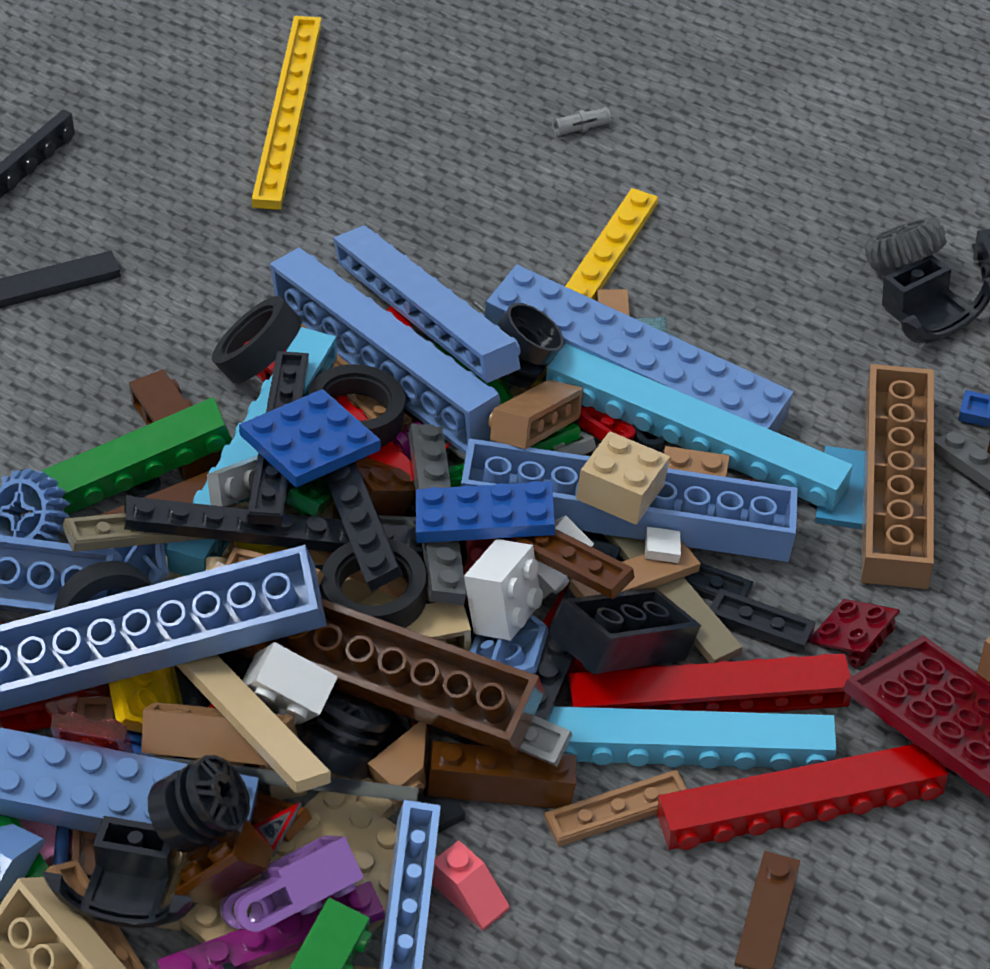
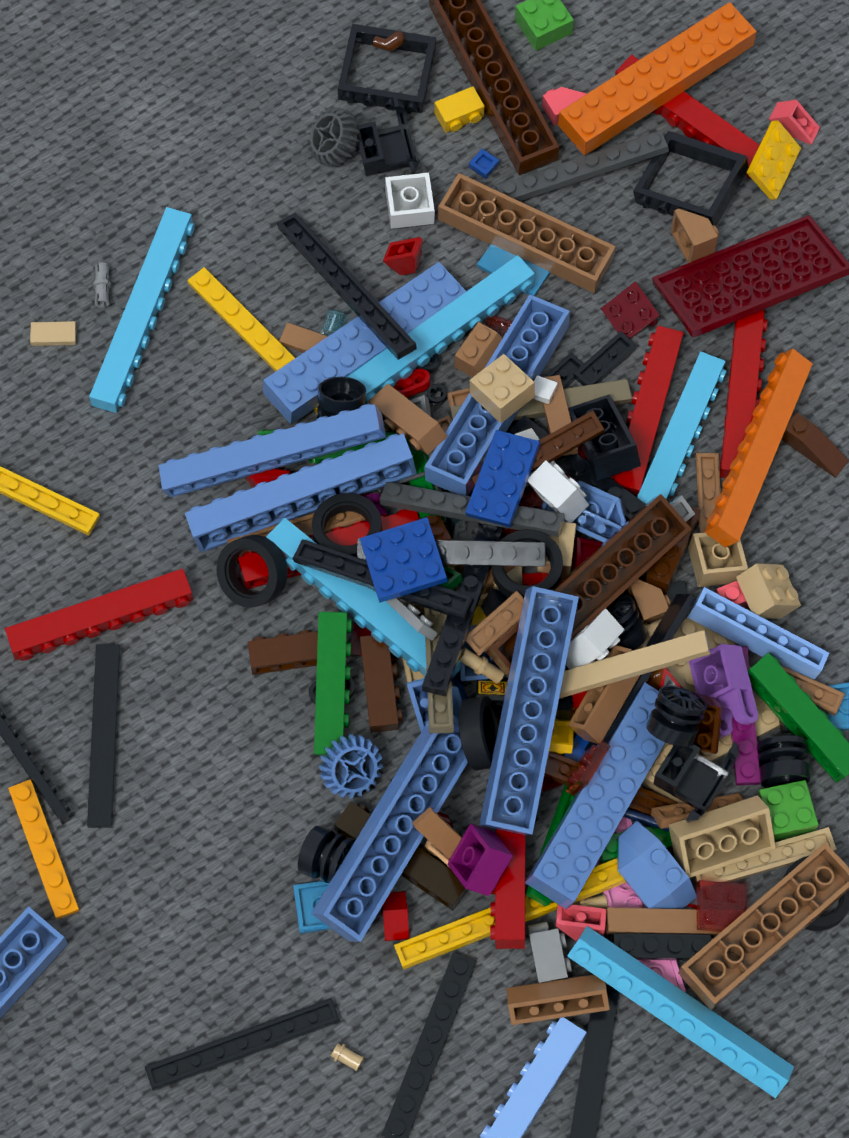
camera: 70 degrees left, 20 degrees up
none -> red brick [4,569,193,661]
none -> tan tile [30,321,76,346]
none -> medium azure brick [89,207,195,413]
none -> black plate [277,213,417,360]
none -> red slope [383,237,423,275]
none -> white brick [385,173,435,229]
none -> tan brick [688,533,748,587]
none -> orange brick [704,348,813,548]
none -> tan brick [736,564,801,619]

